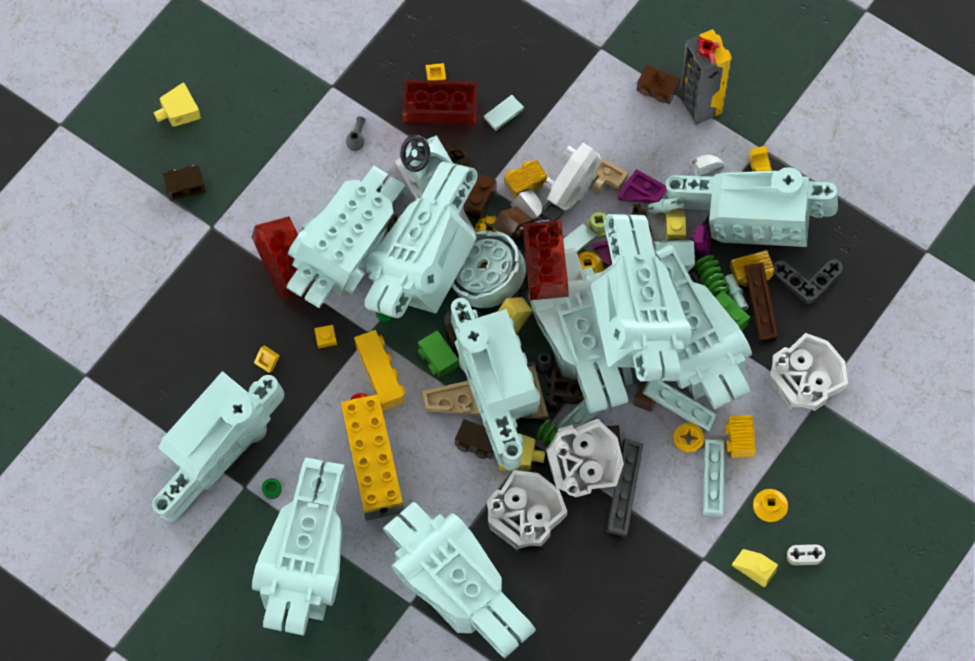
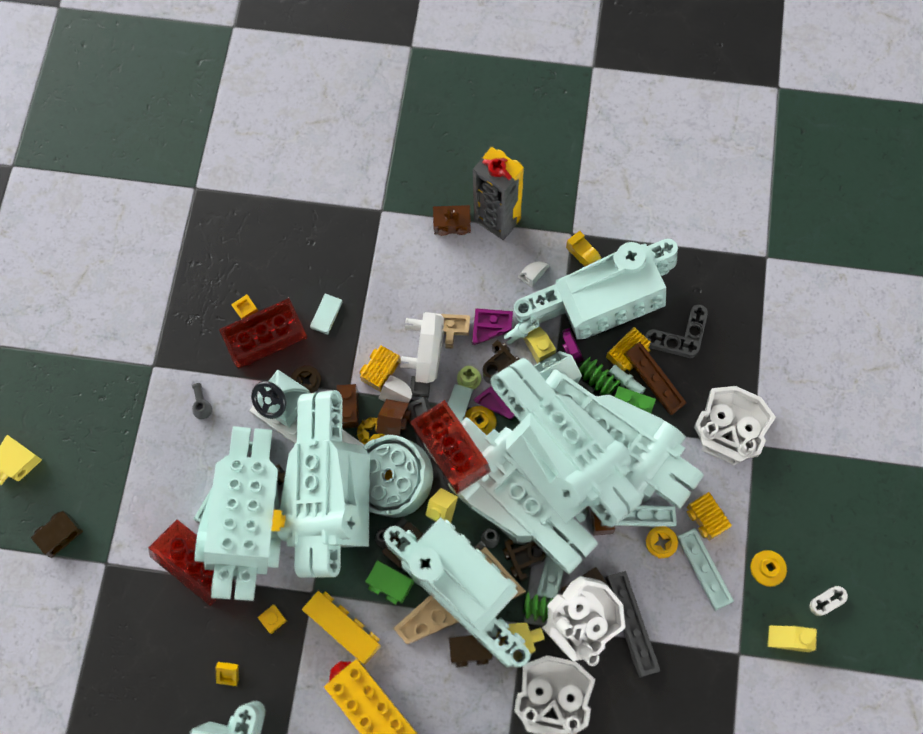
camera: 25 degrees left, 5 degrees up
none -> yellow plate [271,510,286,531]

